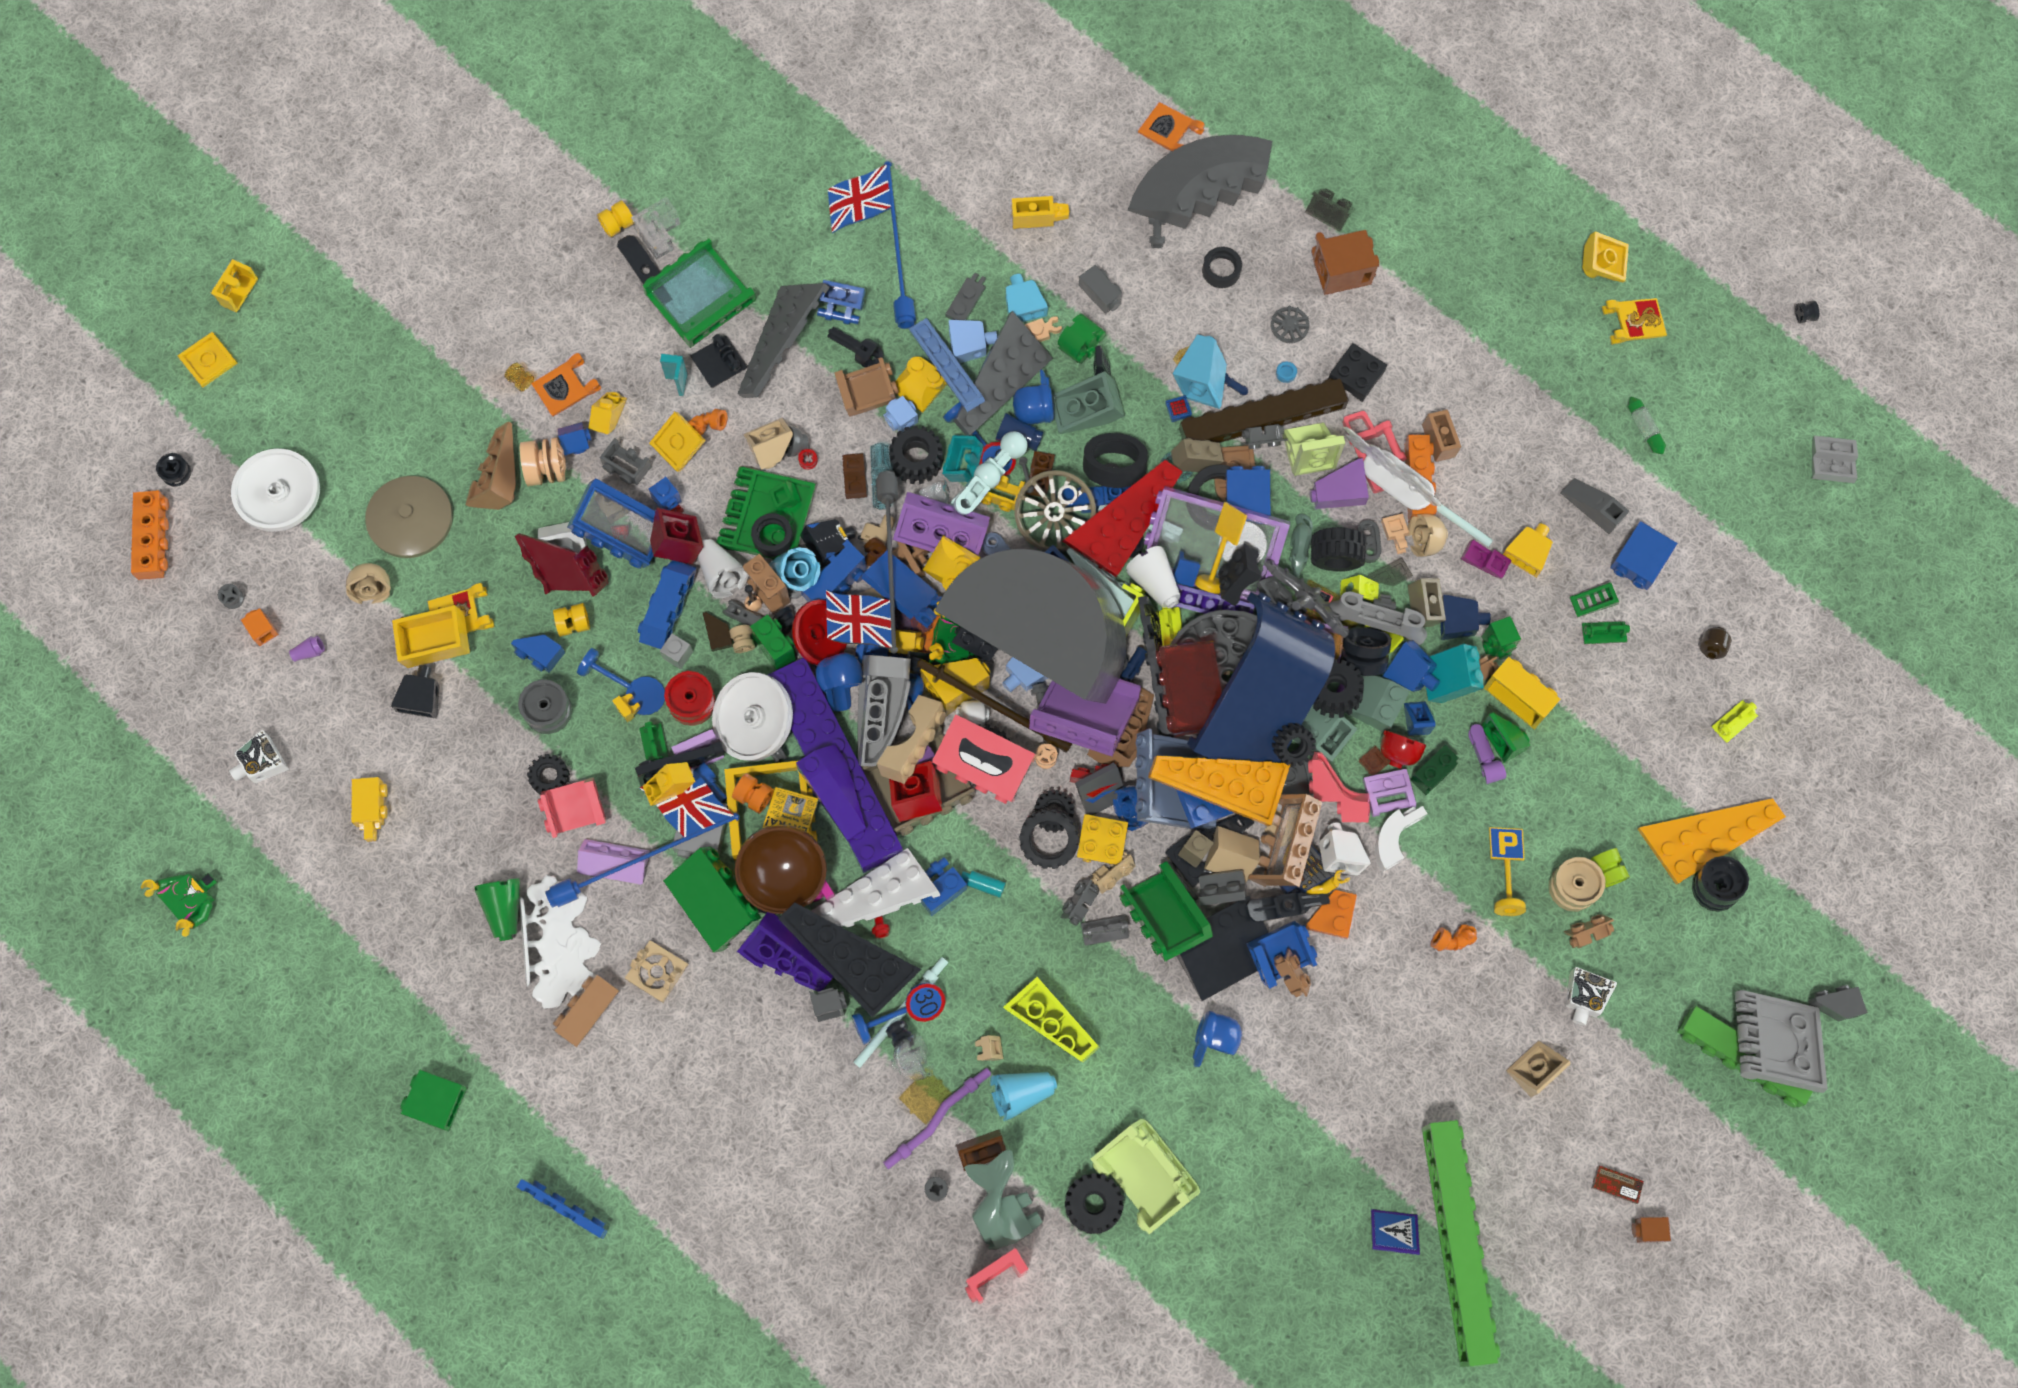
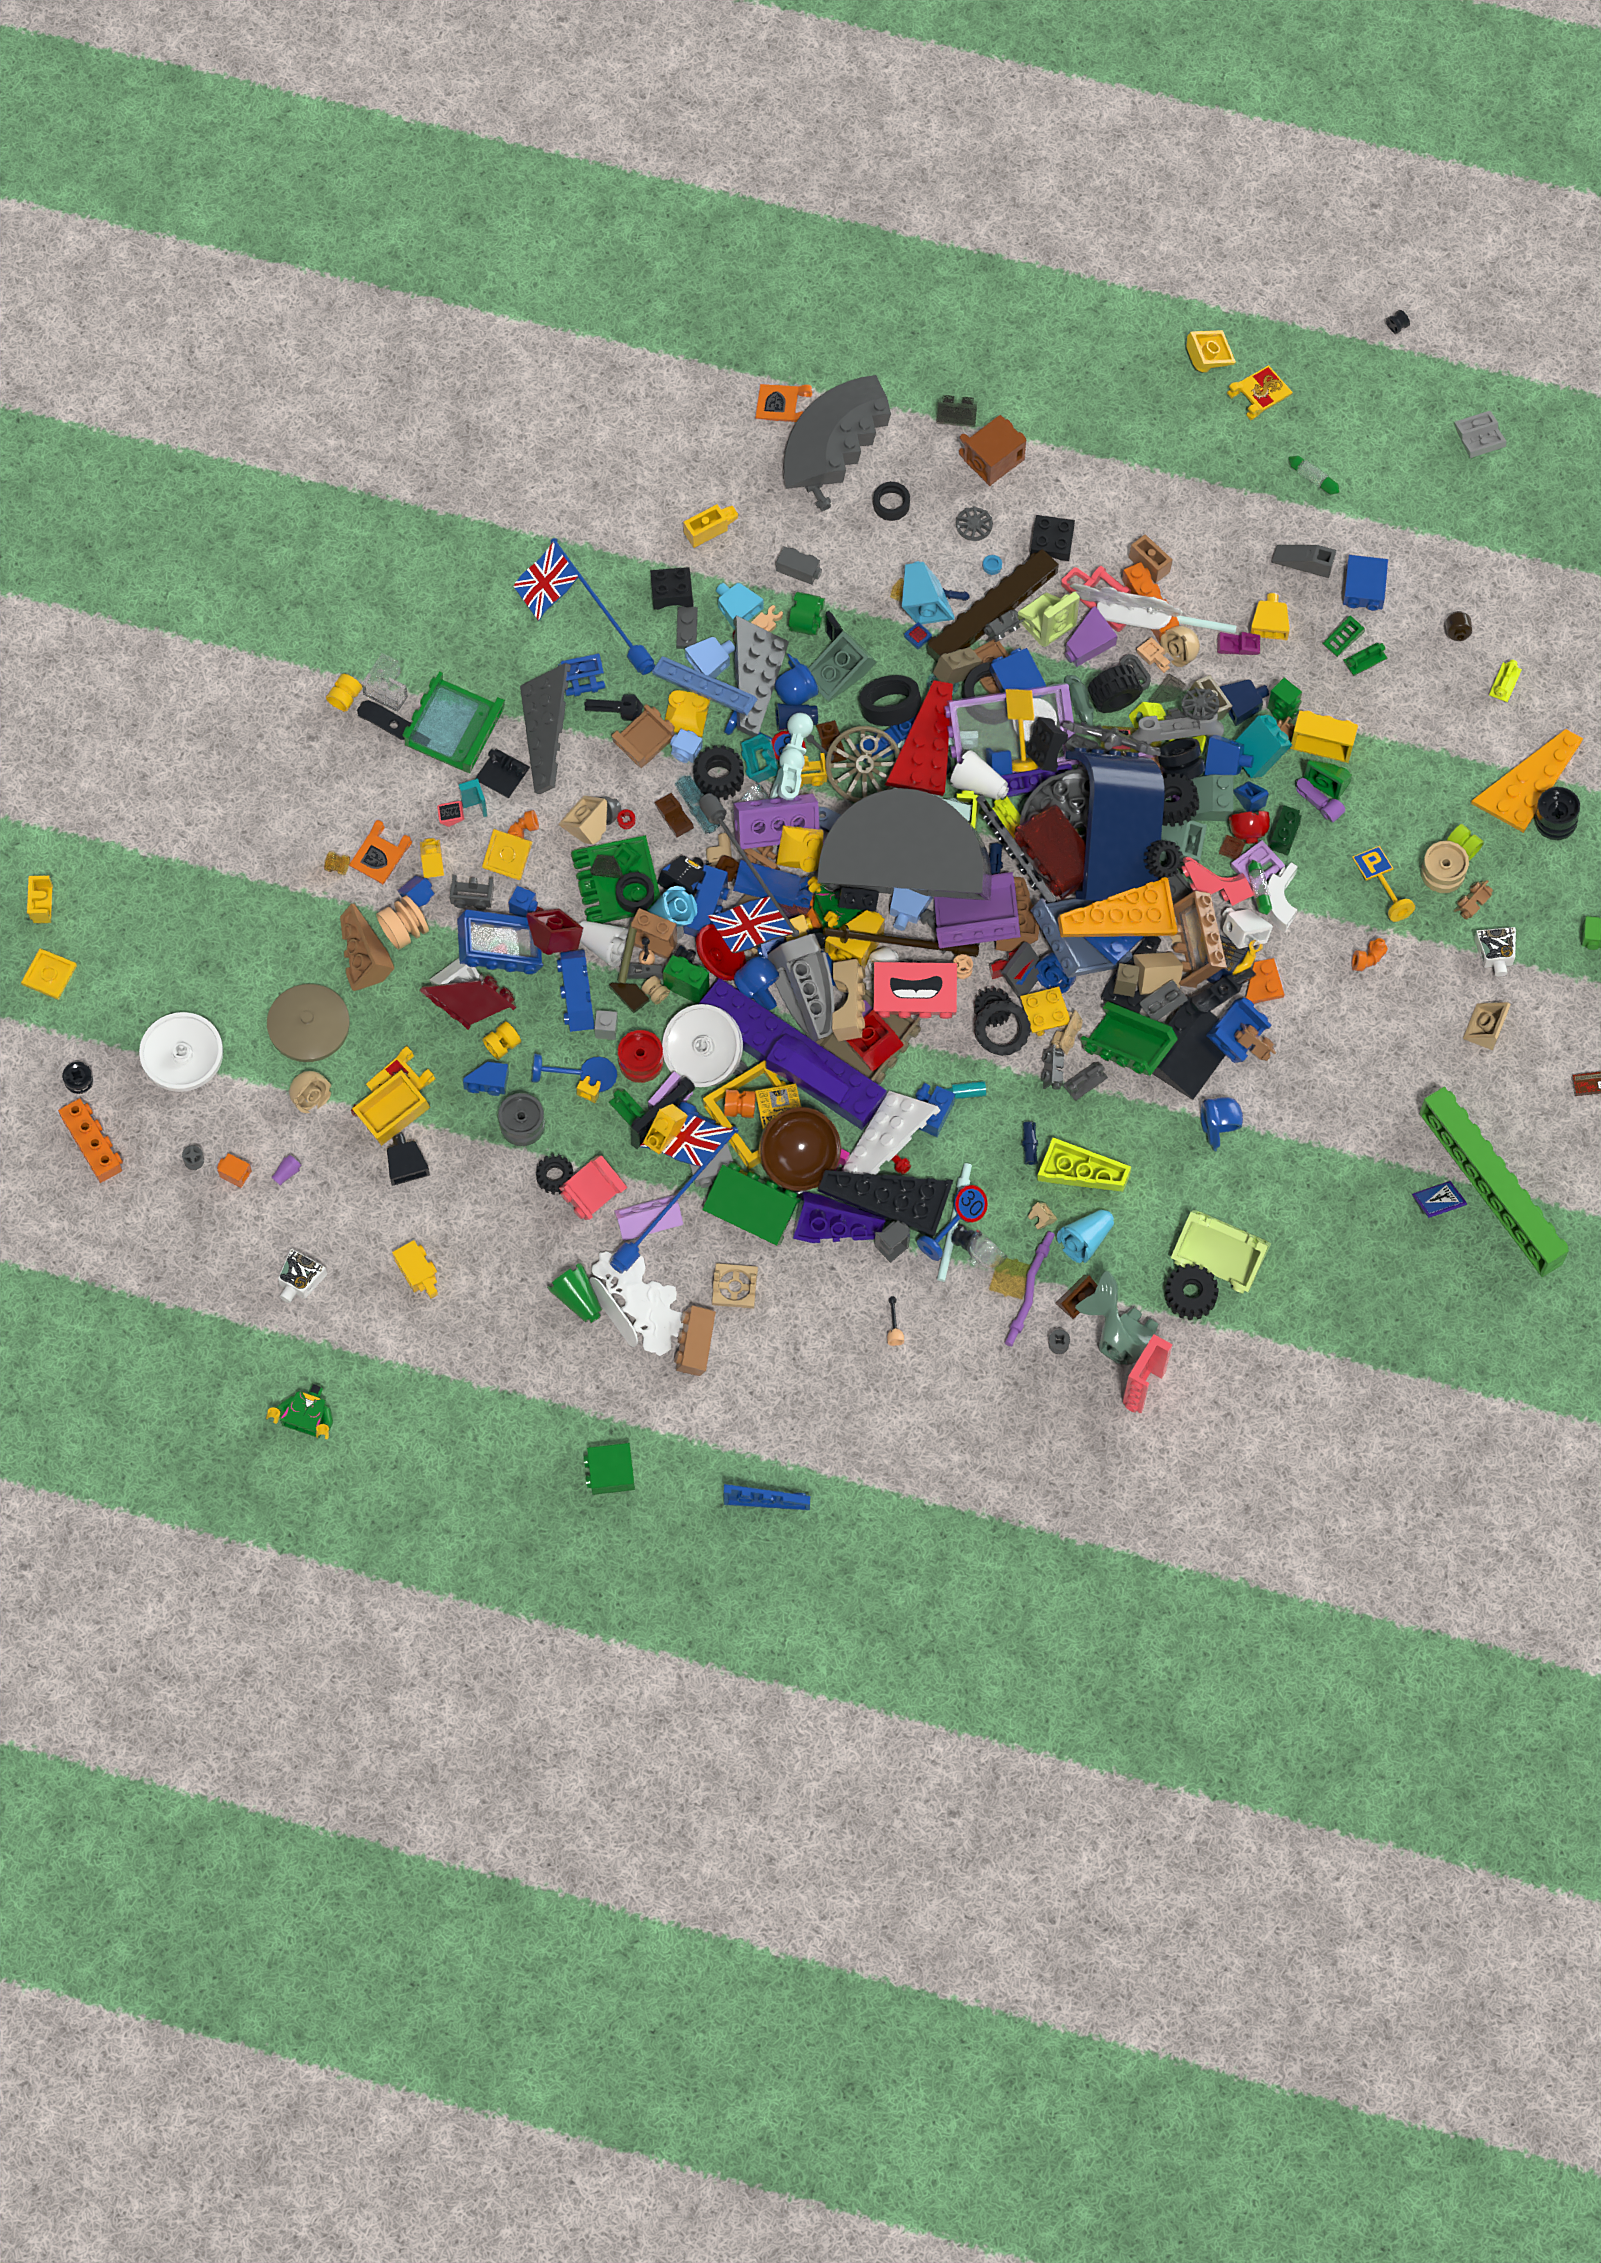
camera: 25 degrees left, 5 degrees down
none -> slope [437,801,464,827]
none -> clear smoke tile [590,855,624,879]
none -> olive bar [618,922,637,984]
none -> black brick [650,567,693,610]
none -> light nougat hinge [887,1296,904,1346]
none -> dark blue pin [1022,1122,1038,1165]
none -> dark grey wheel [1182,687,1220,720]
none -> piece [1247,860,1272,915]

